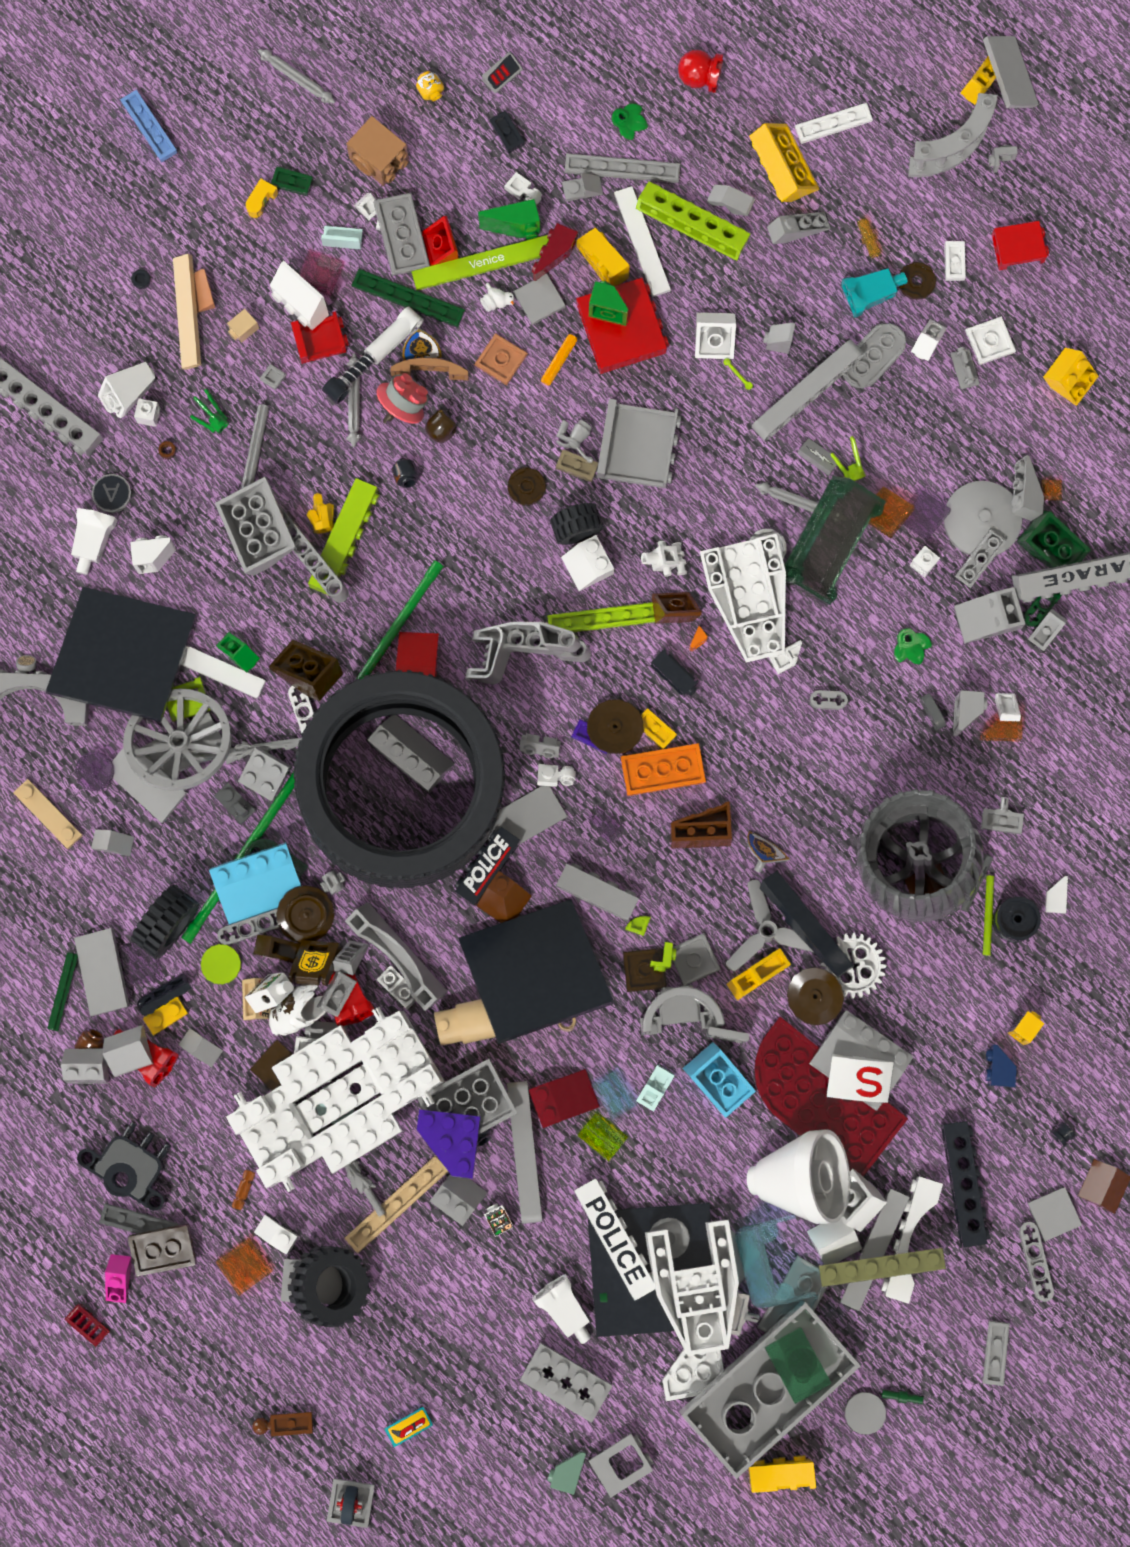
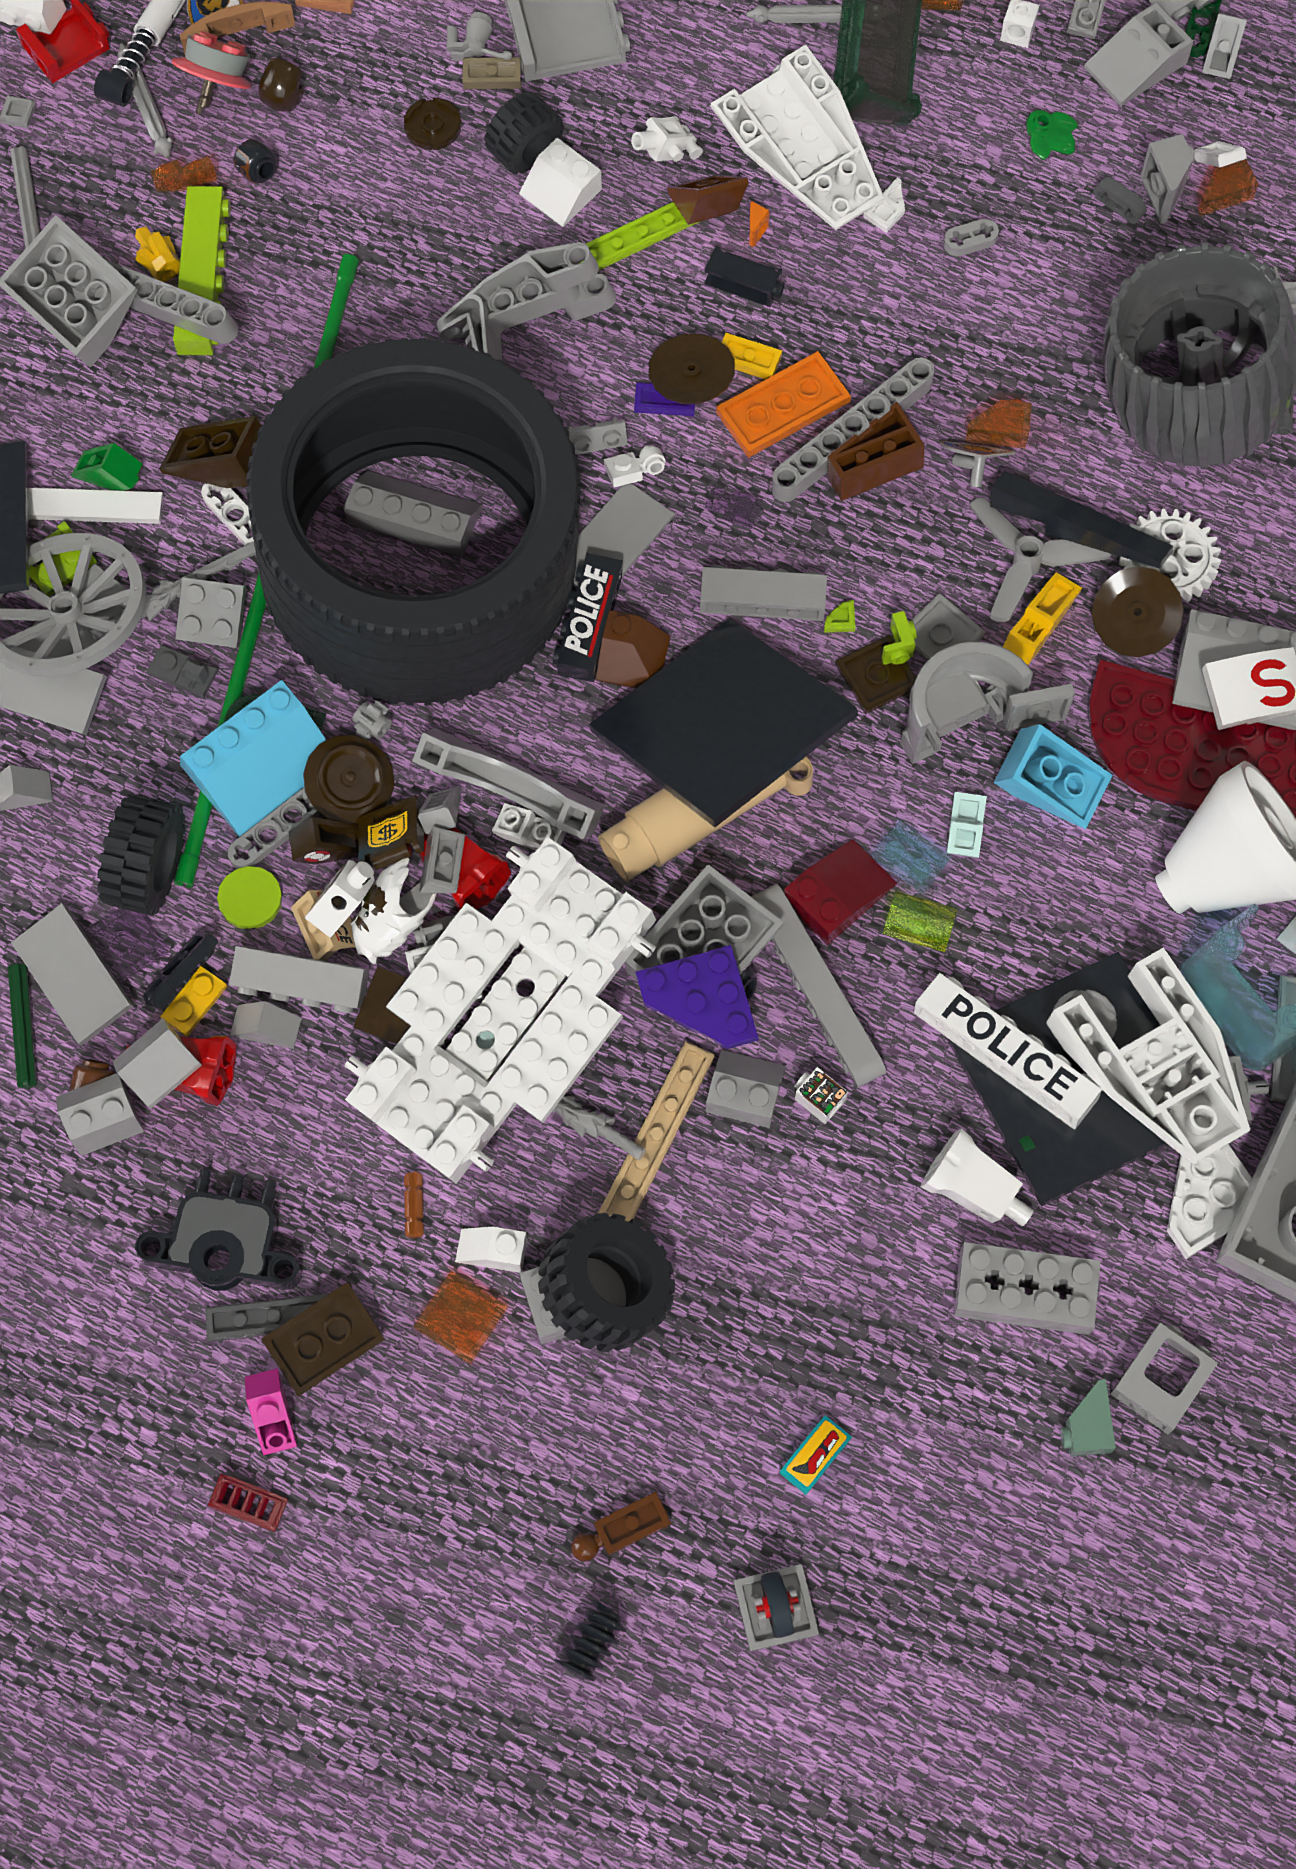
camera: 20 degrees left, 10 degrees down
none -> clear orange slope [150,156,217,192]
none -> light grey brick [229,946,369,1013]
none -> black piece [554,1599,627,1682]
none -> light grey beam [772,358,934,502]
none -> clear orange slope [965,399,1032,449]

